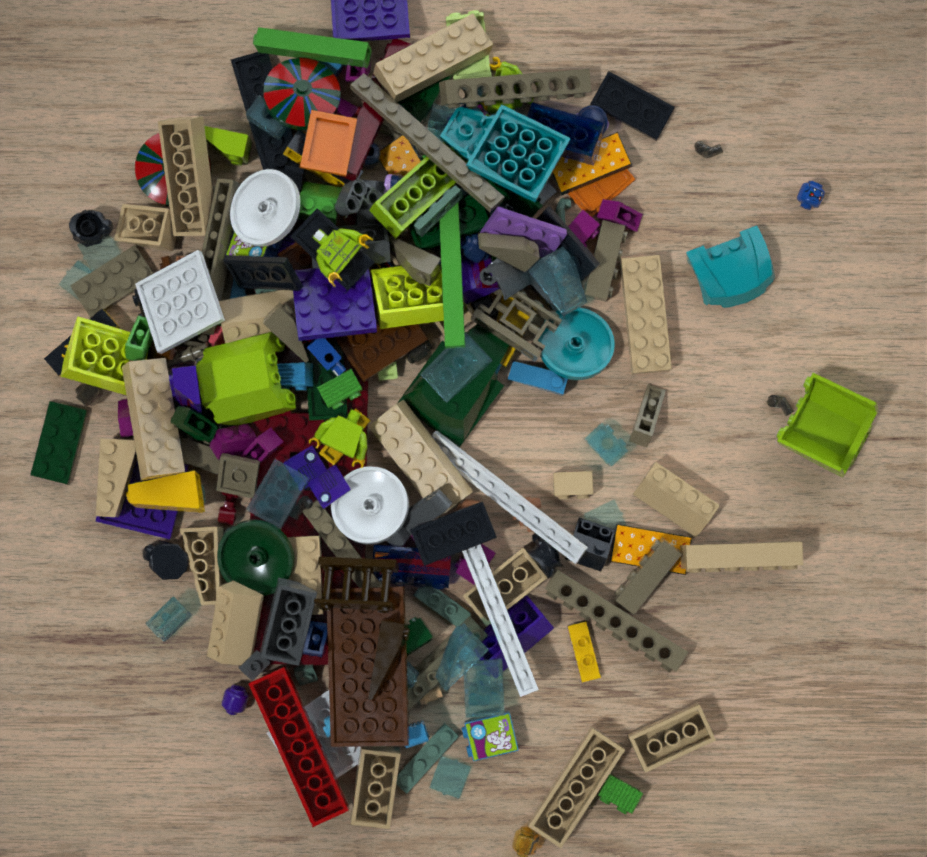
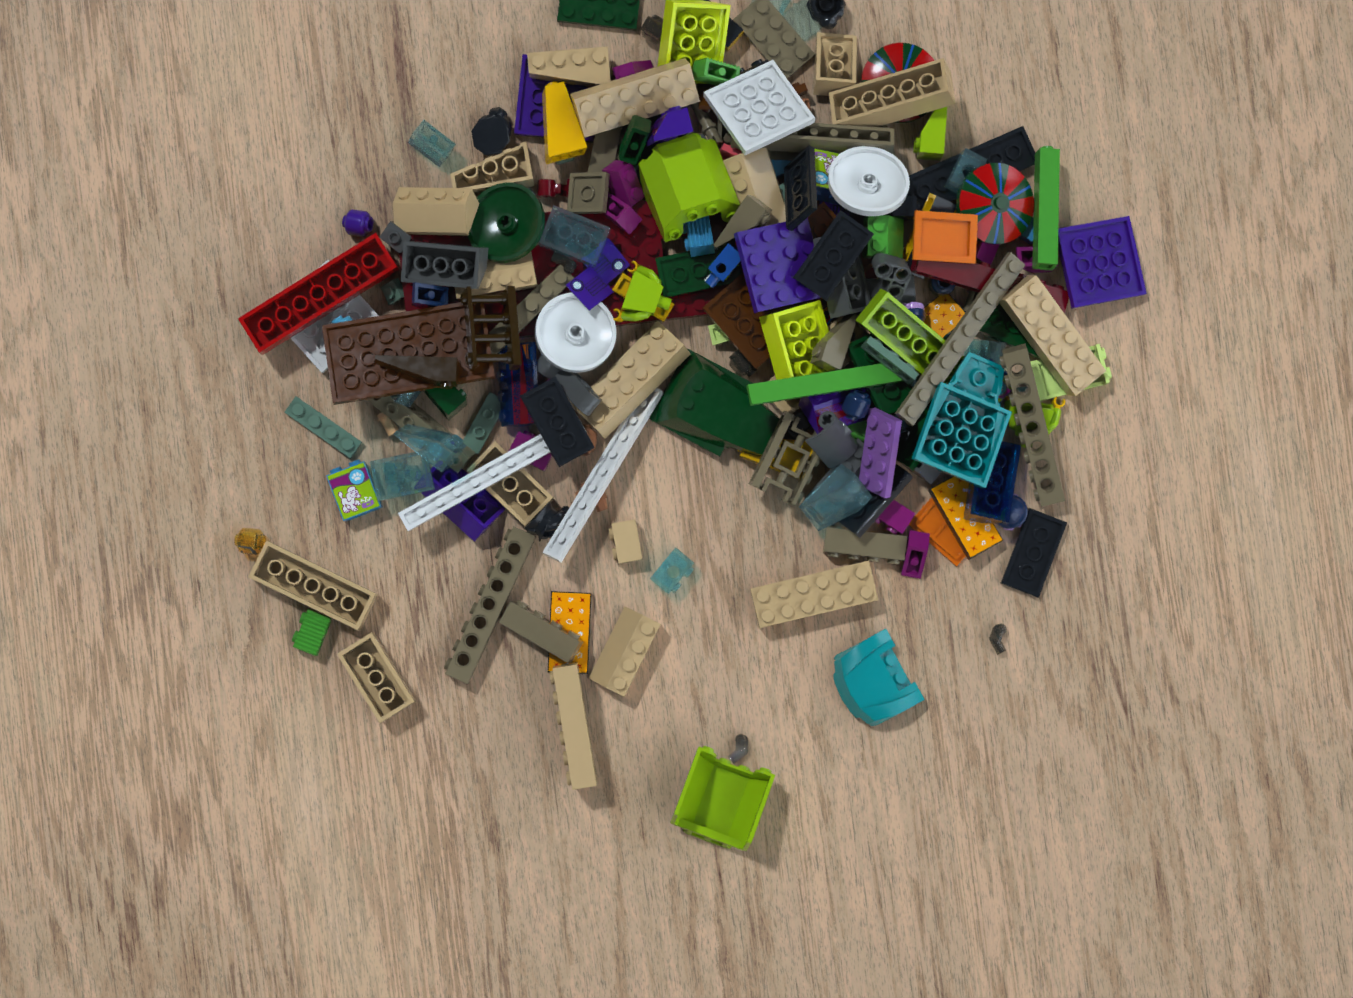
camera: 80 degrees right, 0 degrees up
lime torso [312,228,373,287] -> none
bright green brick [317,369,363,410] -> none
tan brick [350,746,401,829] -> none
dark azure brick [405,720,429,749] -> none
clear light blue slope [420,333,493,403] -> none
clear light blue piece [429,756,471,799] -> none
dark tan slope [478,233,540,272] -> none
dark azure slope [508,361,568,396] -> none
teal dish [538,307,615,380] -> none
sand green arm [555,198,571,223] -> none
black slope [565,517,615,572] -> none
yellow plate [567,621,601,683] -> none
clear light blue piece [584,500,627,534] -> none
dark tan slope [629,384,666,448] -> none
blue head [797,180,825,210] -> none

